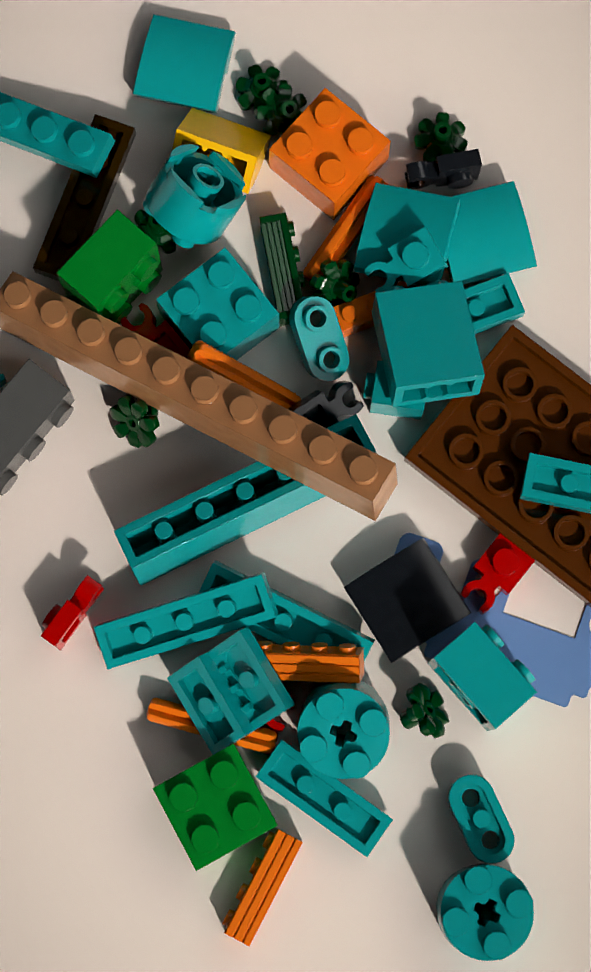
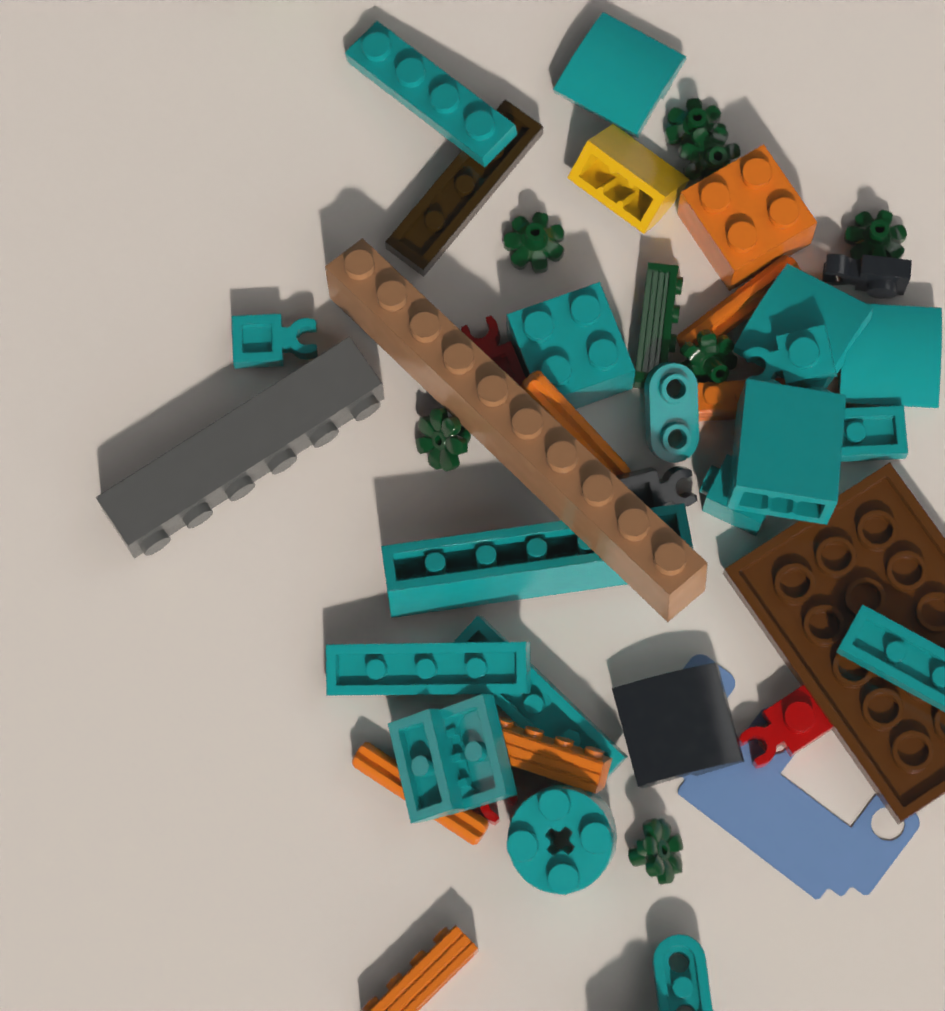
camera: 20 degrees right, 5 degrees down
red plate [41,575,104,651] -> none
green brick [57,209,163,324] -> none
teal brick [142,144,246,249] -> none
green brick [153,744,278,871] -> none
teal plate [255,740,393,857] -> none
teal brick [428,622,537,731] -> none

